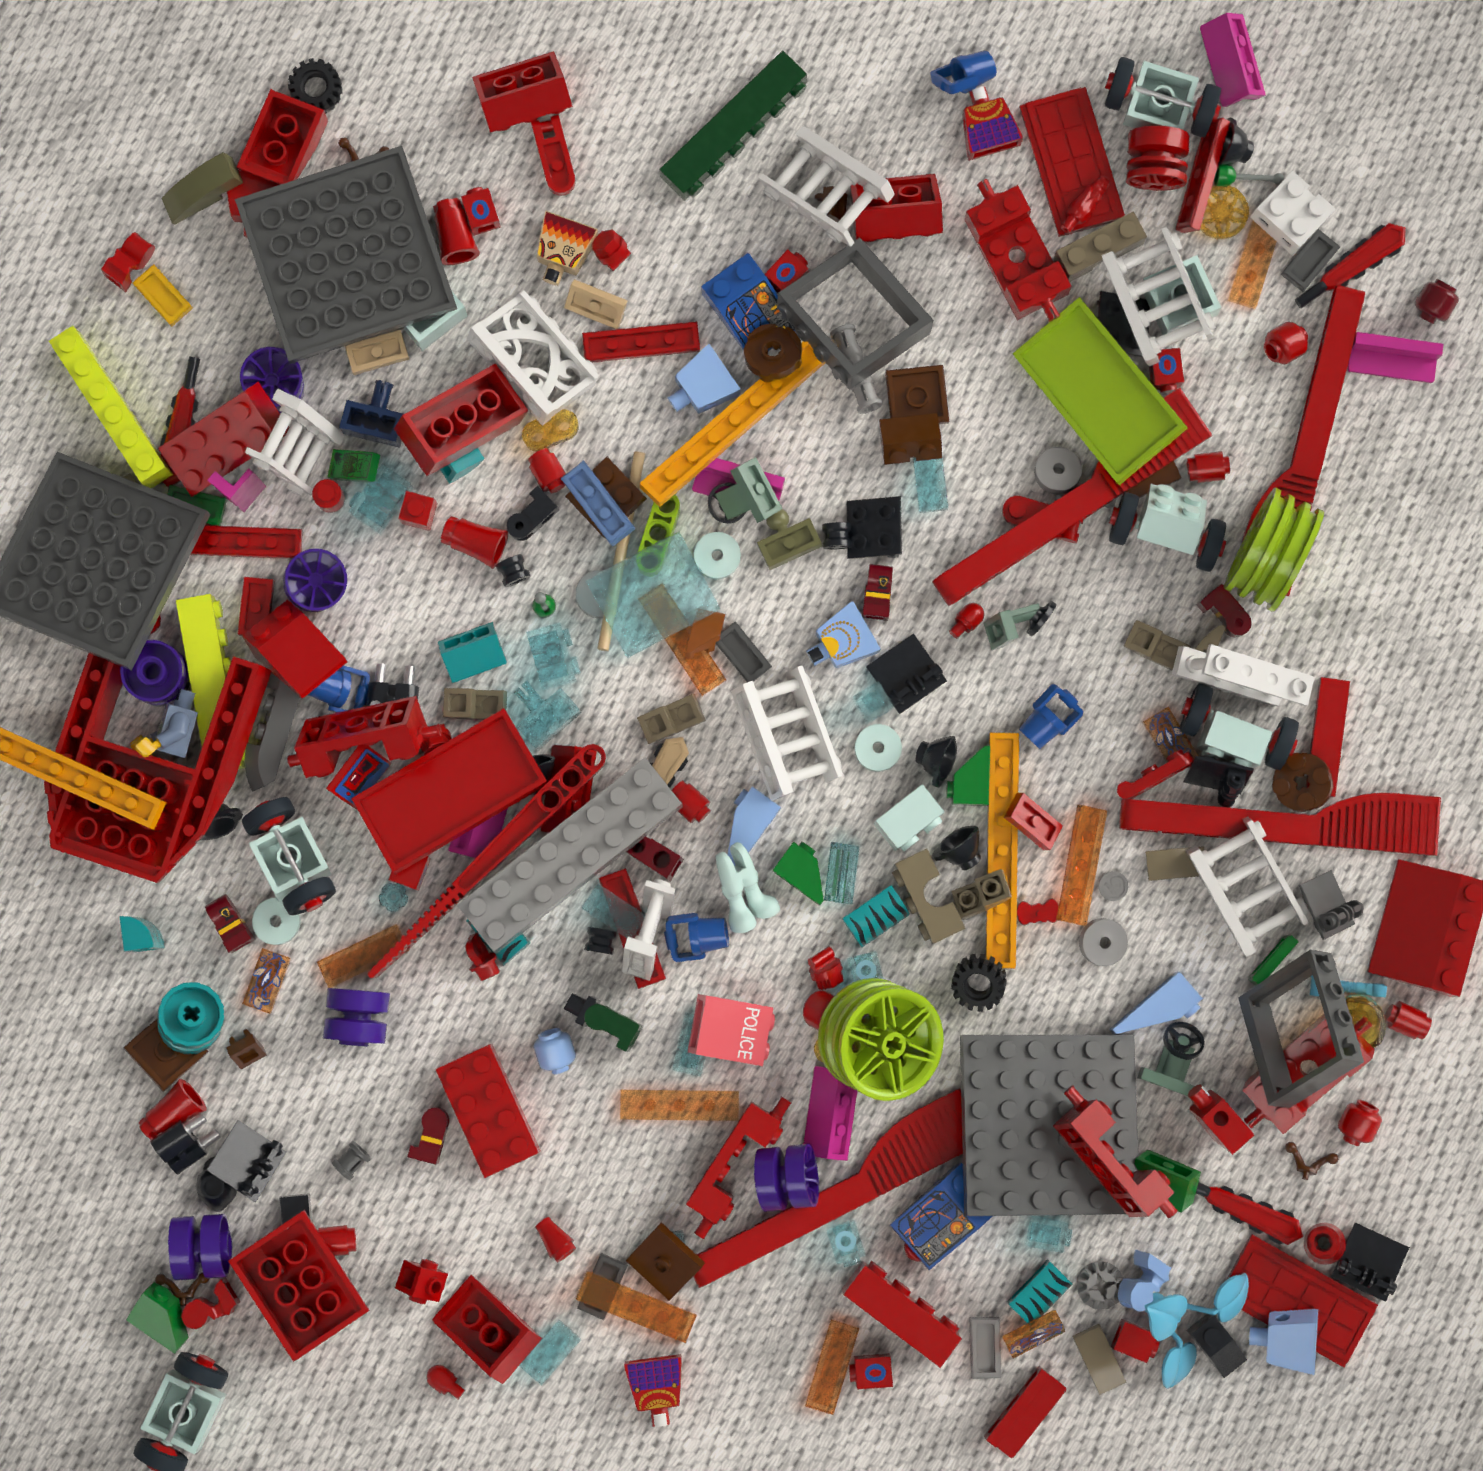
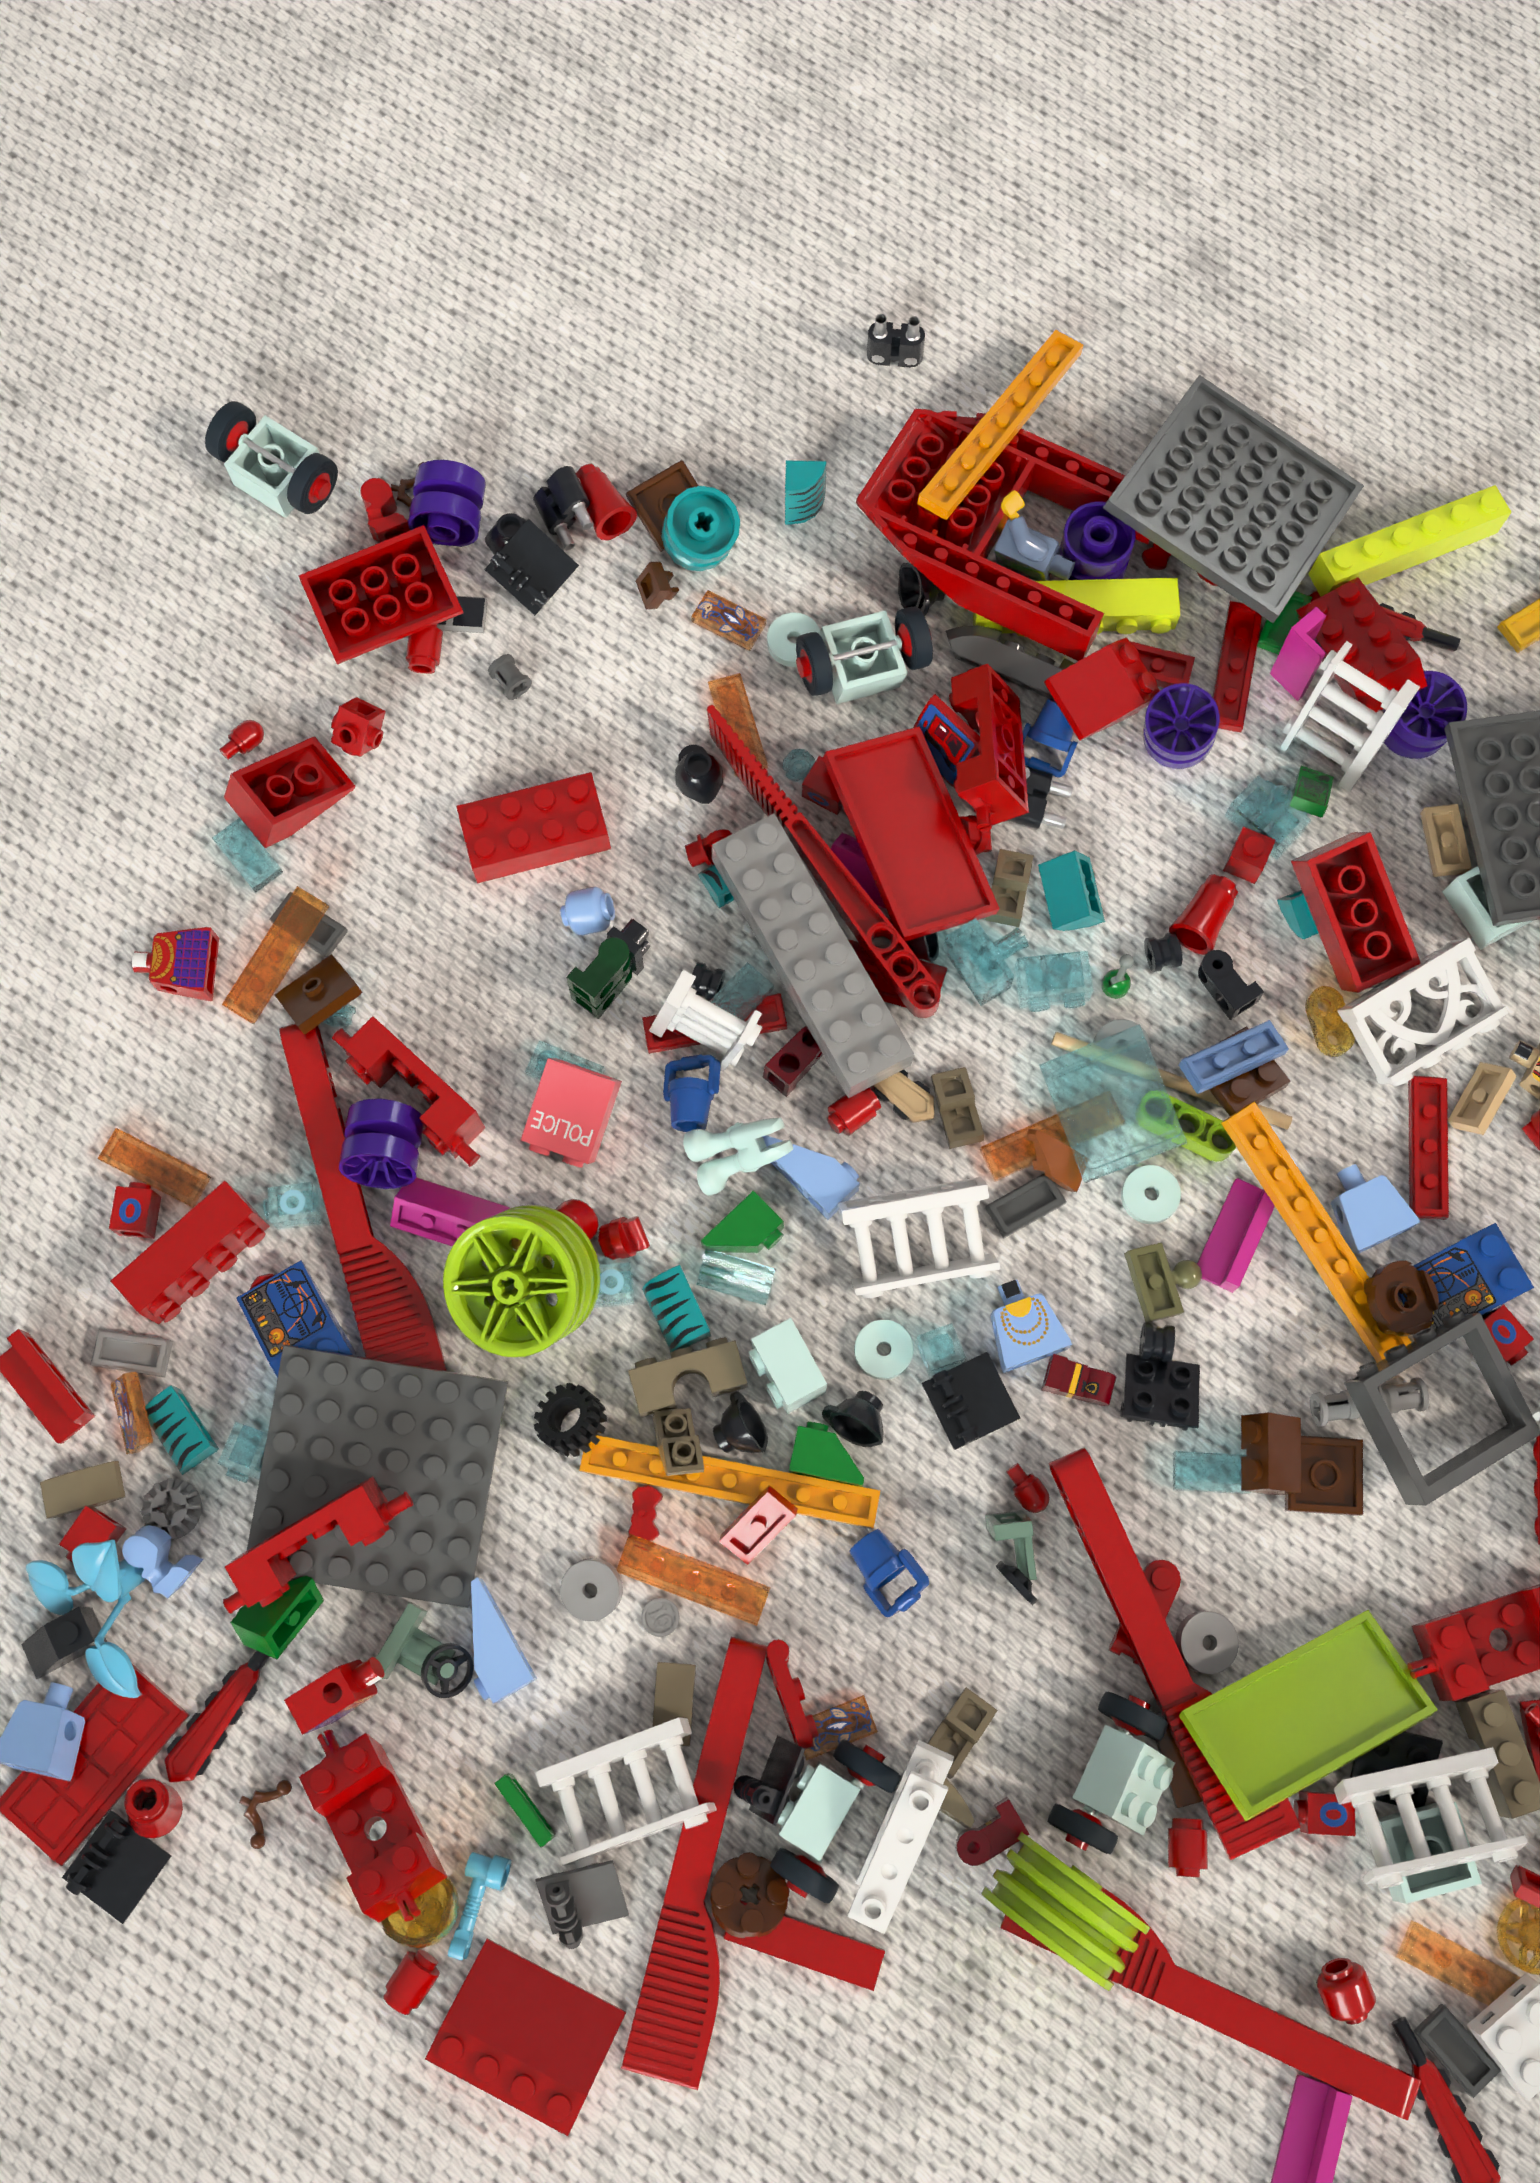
camera: 100 degrees right, 10 degrees down
green slope [126,1282,189,1354] -> none
dark red leg [205,894,256,953] -> none
red brick [312,479,345,513] -> none
dark purple wheel [323,988,390,1047] -> none
dark blue brick [339,380,404,448] -> none
dark red leg [407,1107,450,1165] -> none
red brick [528,448,566,494] -> none
red cone [535,1217,576,1263] -> none
clear orange tile [620,1089,739,1121] -> none
sand green piece [708,457,783,524] -> none
dark grey window [1238,949,1364,1108] -> none
red head [1338,1100,1382,1146] -> none
none -> black piece [675,745,723,804]

